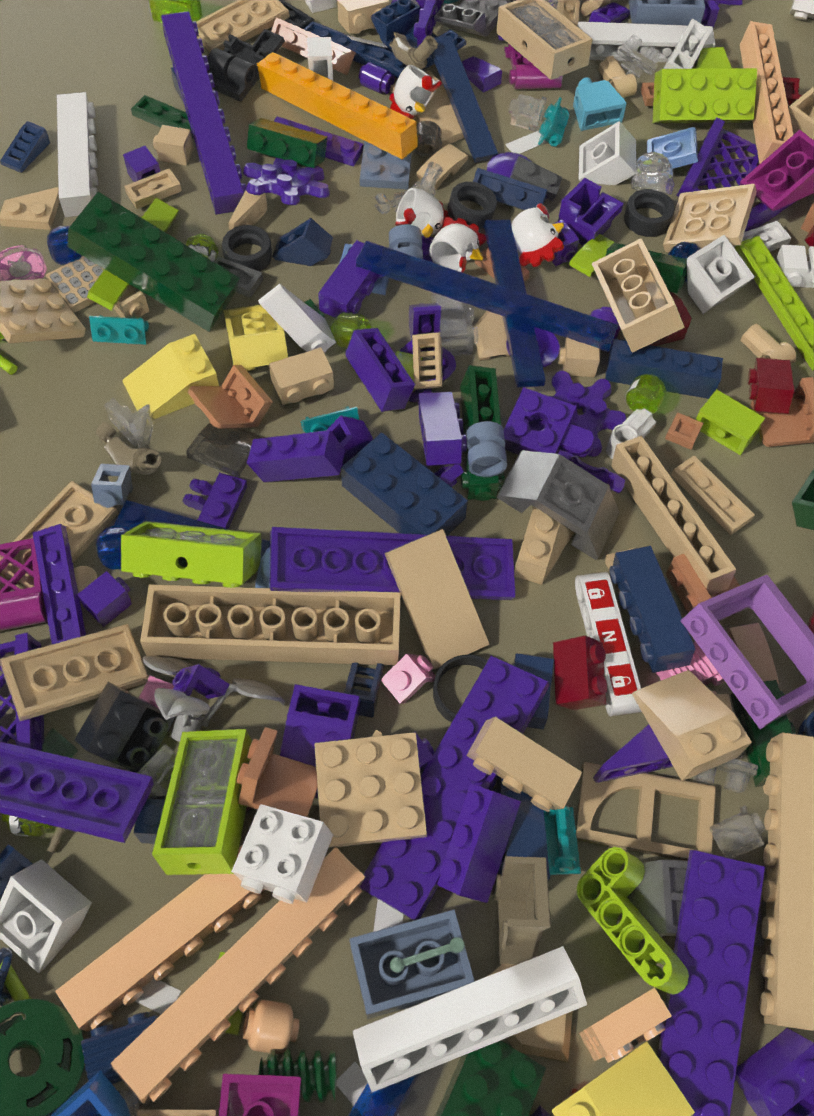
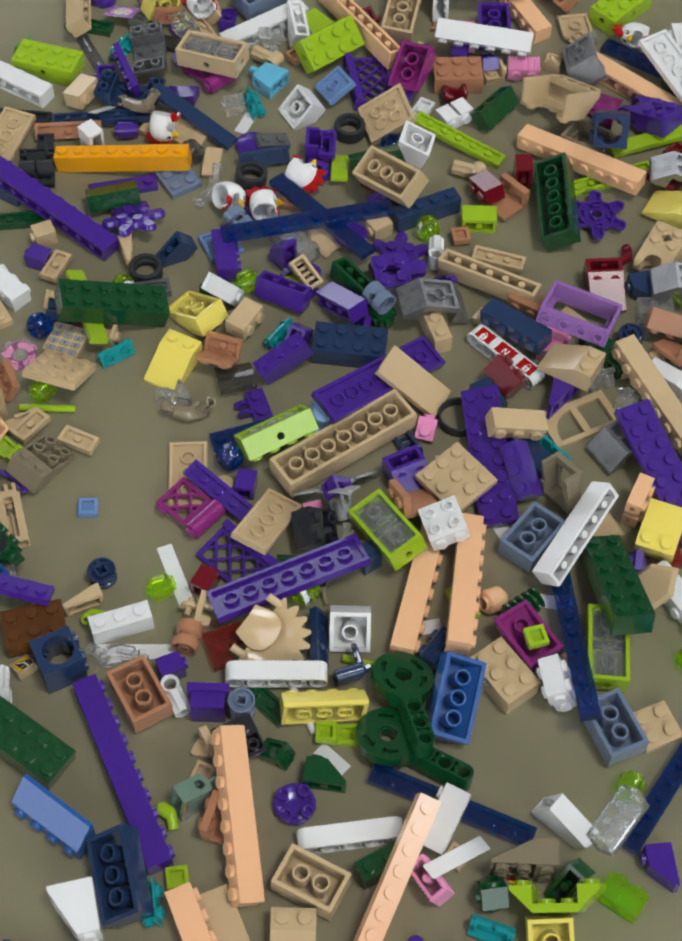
camera: 35 degrees left, 5 degrees down
sand blue brick [91,464,133,508] -> none
sand green hinge [390,937,465,973] -> none
lime beam [576,847,689,994] -> none
clear piece [631,152,674,195] -> none

